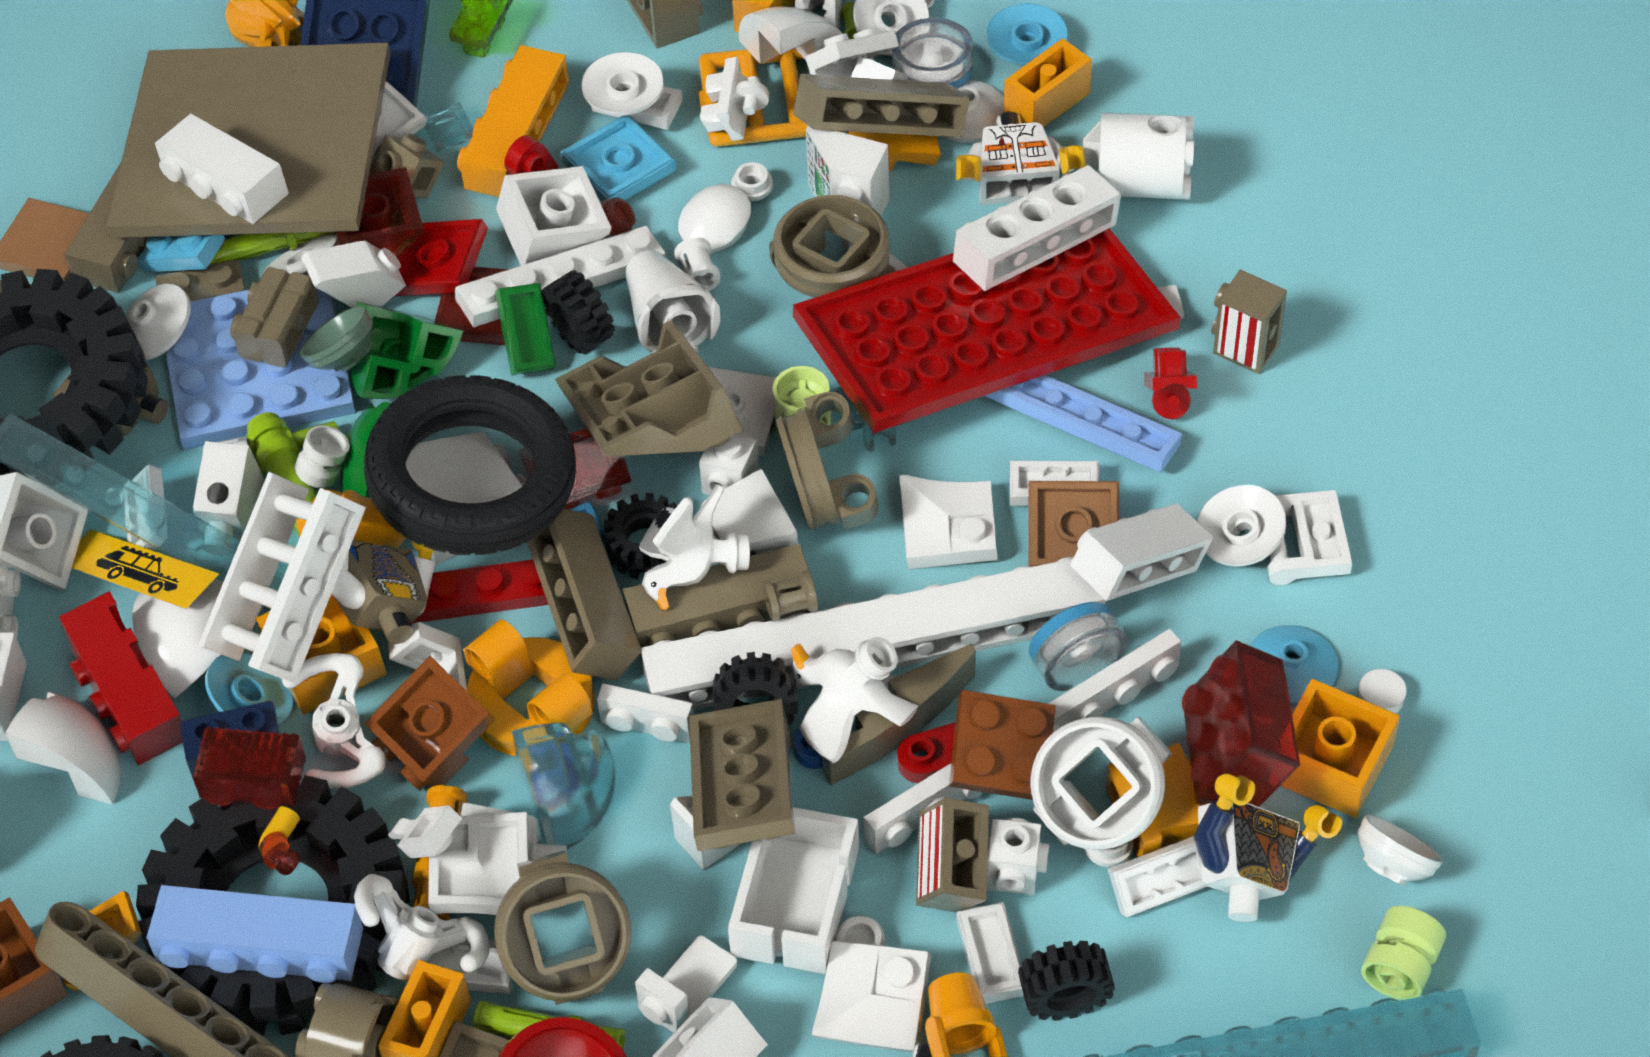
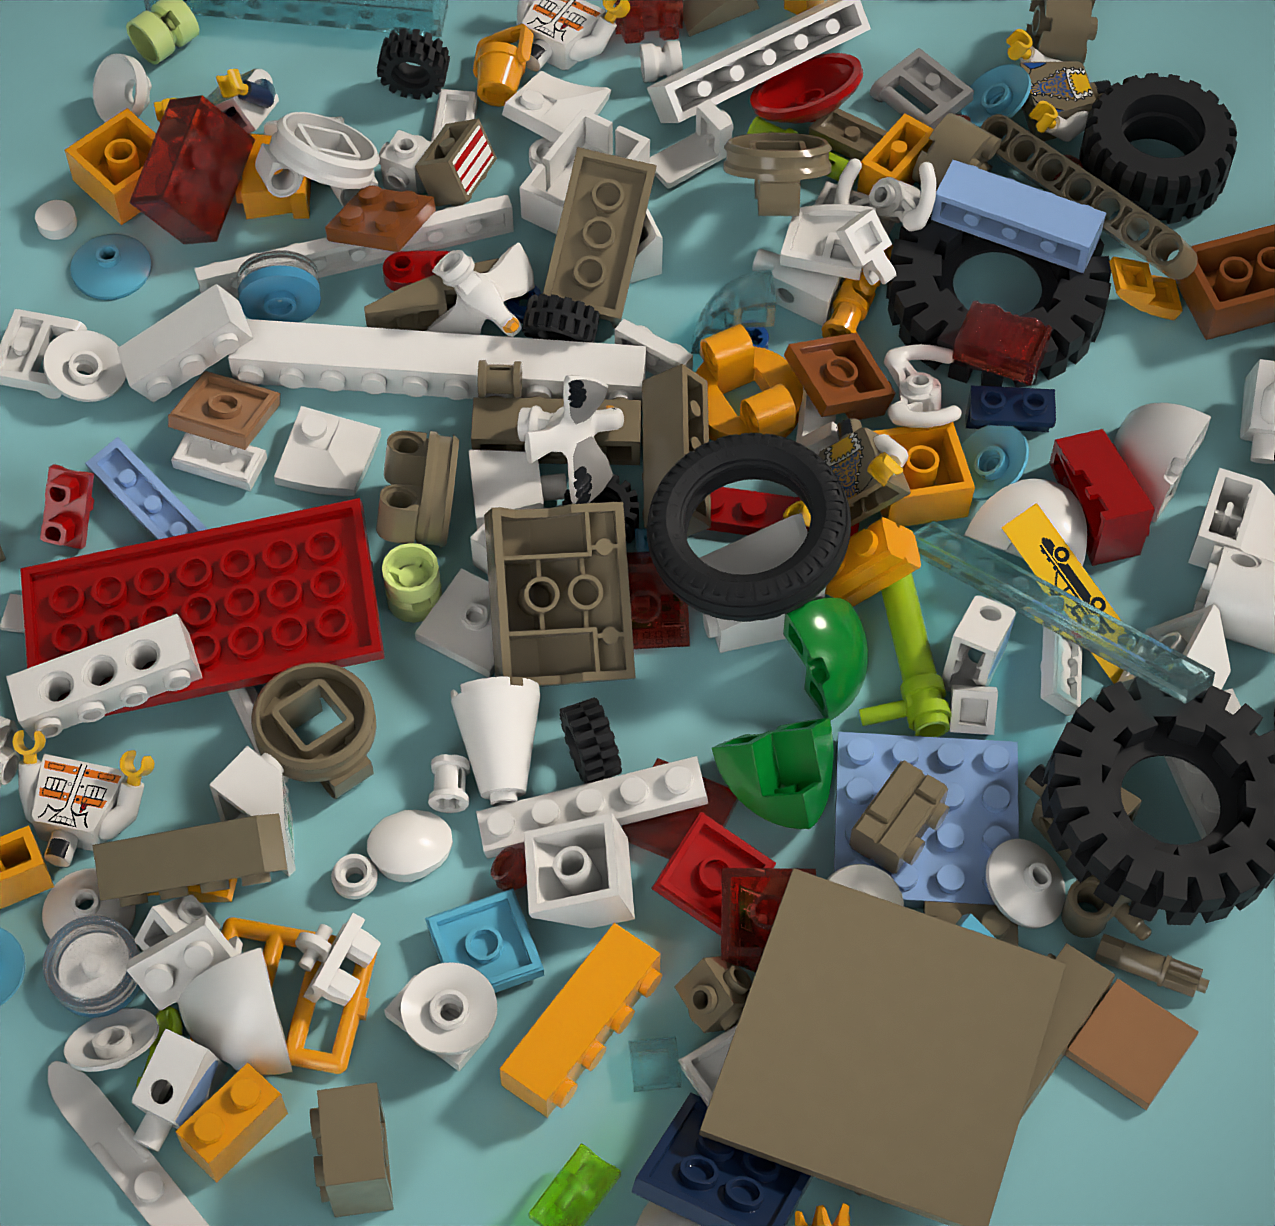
camera: 165 degrees left, 5 degrees up
white brick [155,113,289,224] -> none
white fence [198,472,366,684] -> none
clear red arm [259,806,300,875] -> none
white wheel [294,425,350,488] -> none
sand green piece [300,306,373,372] -> none
white slope [301,241,406,308] -> none
green tile [495,283,556,376] -> none
red plate [504,135,559,175] -> none

